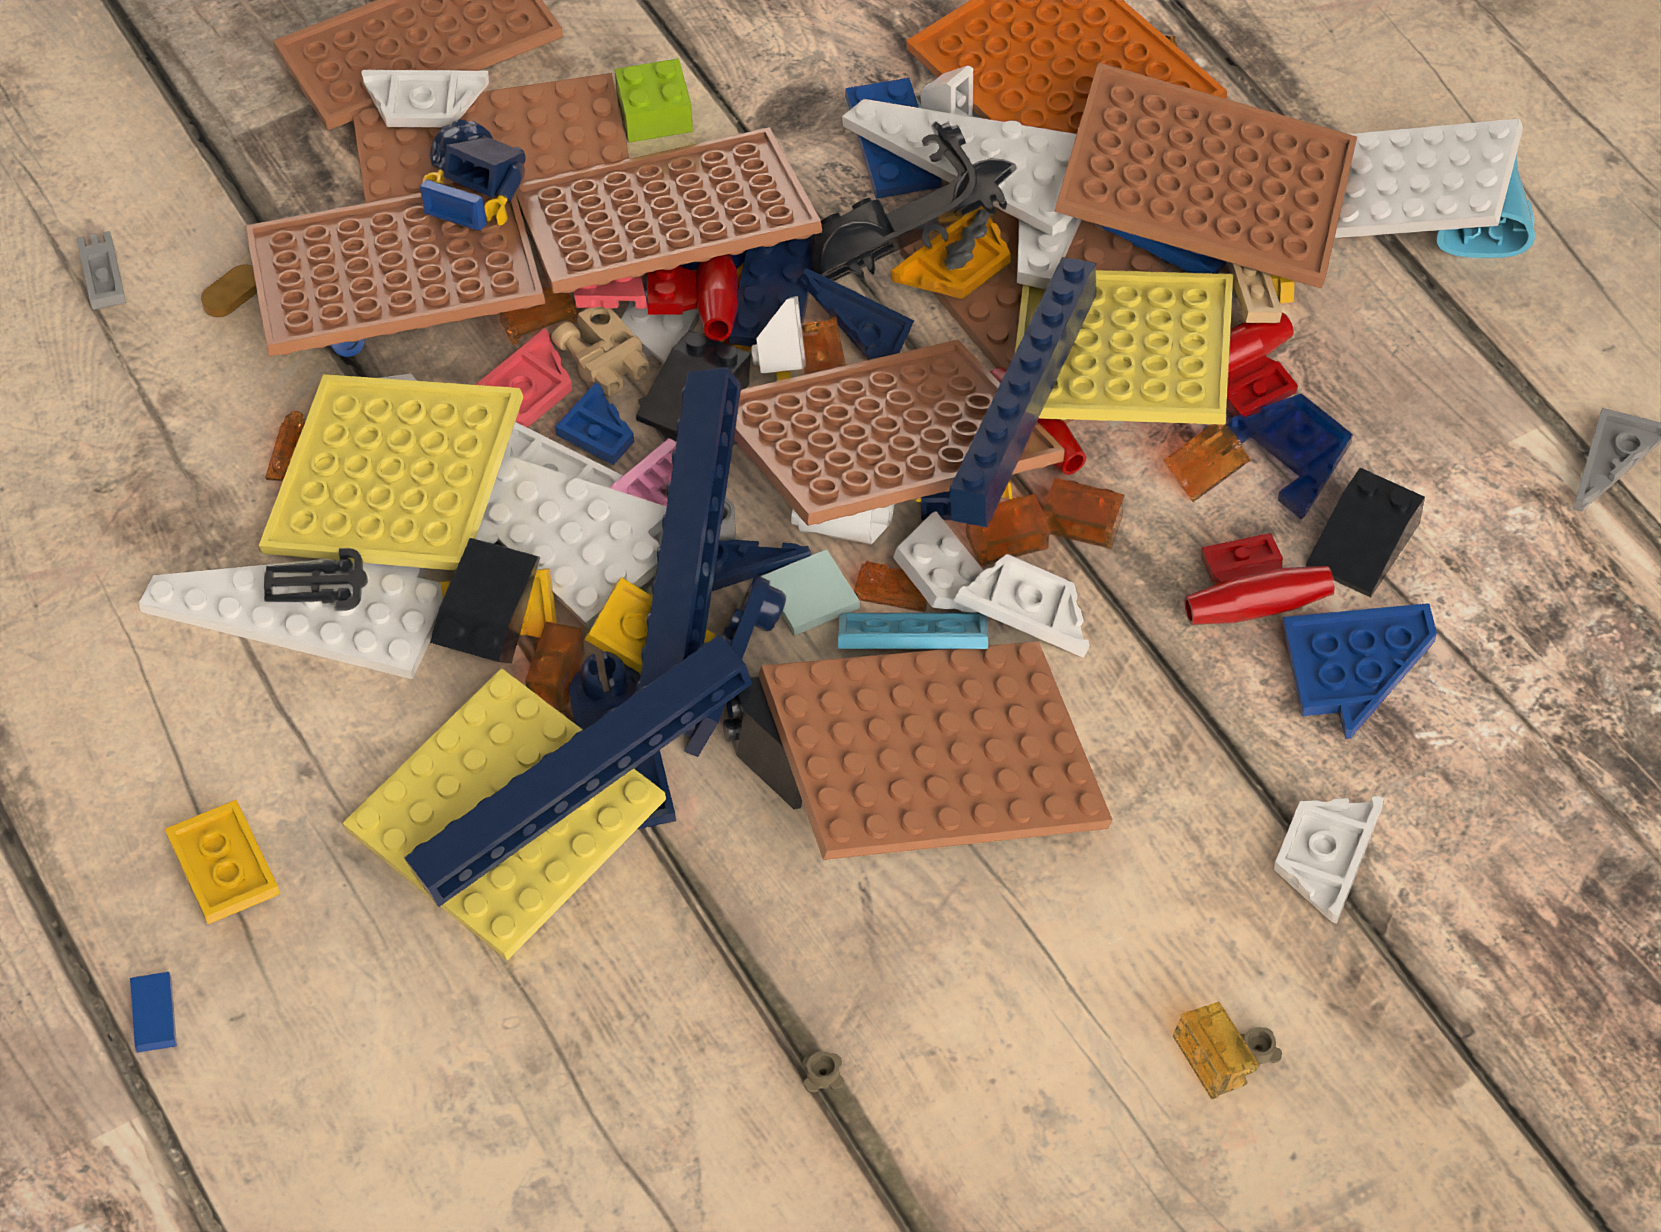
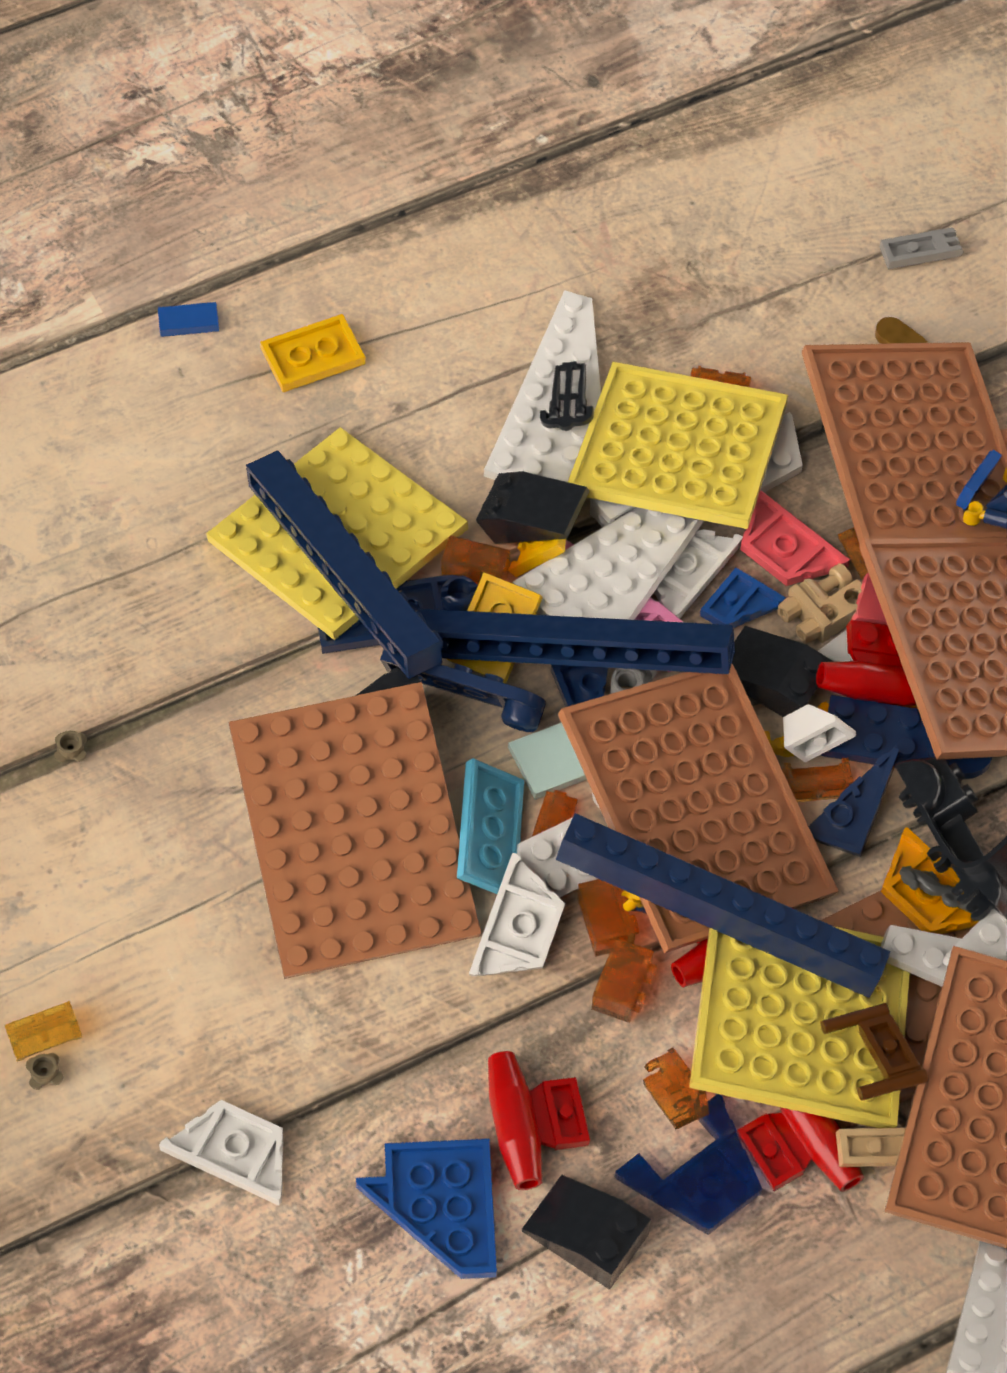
camera: 90 degrees right, 5 degrees up
none -> reddish brown plate [820,1003,928,1101]

